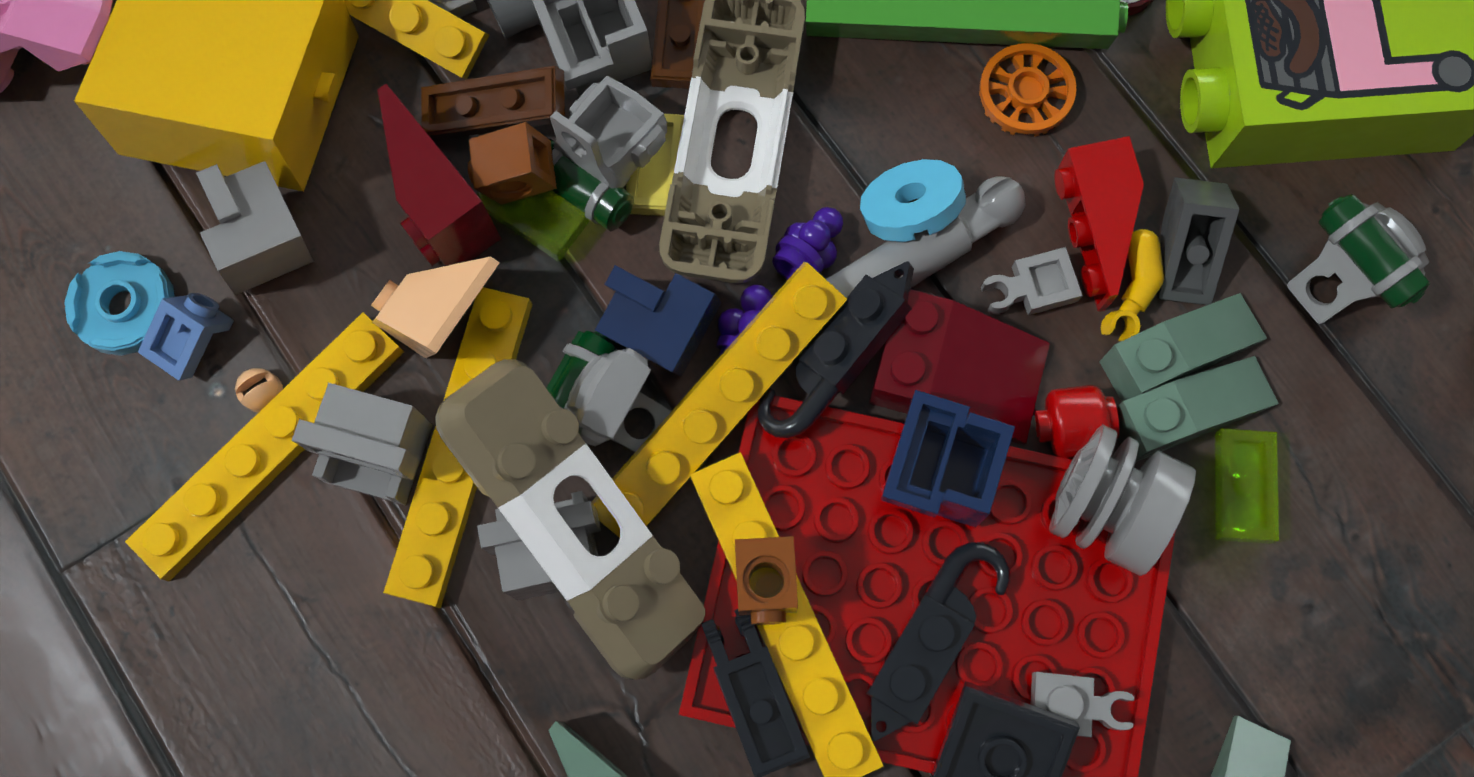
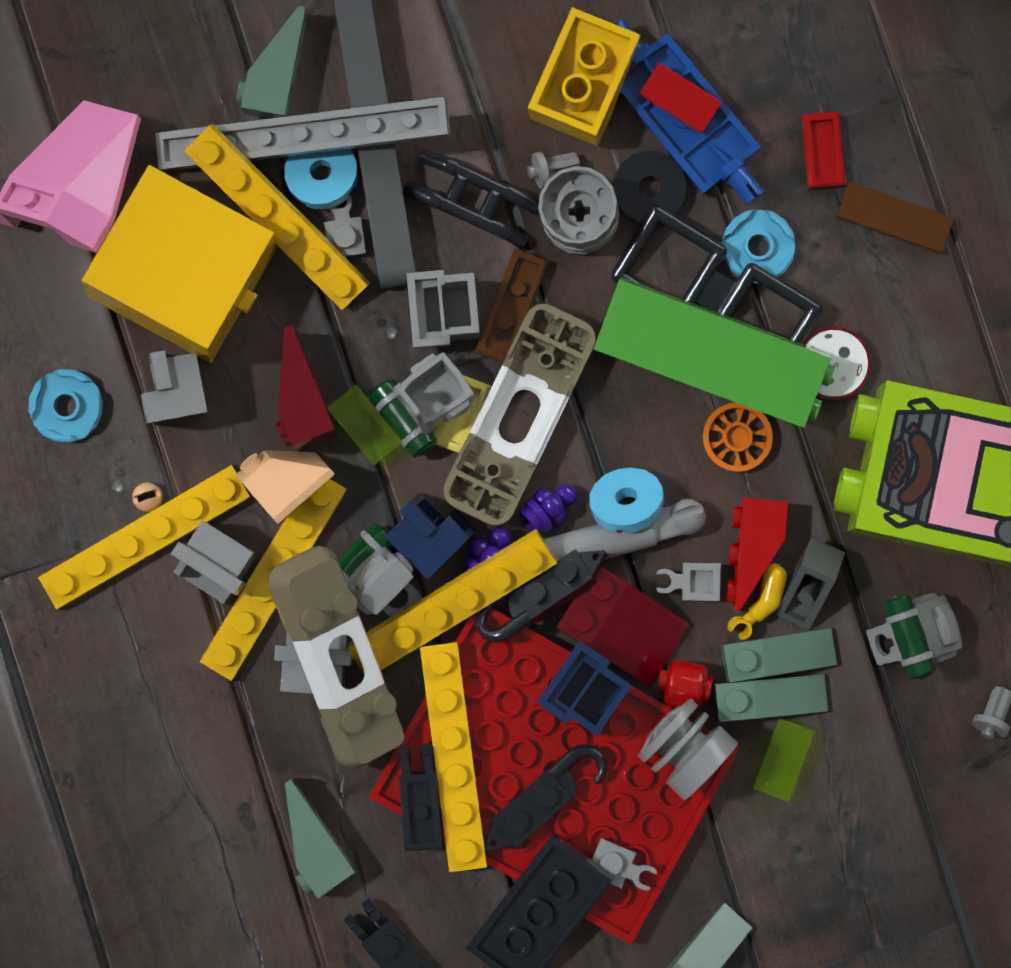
camera: 15 degrees right, 10 degrees up
medium blue bracket [138,293,234,381] -> none
reddish brown tile [421,66,565,141] -> none
dark orange brick [468,122,557,205] -> none
dark orange brick [735,536,798,625] -> none

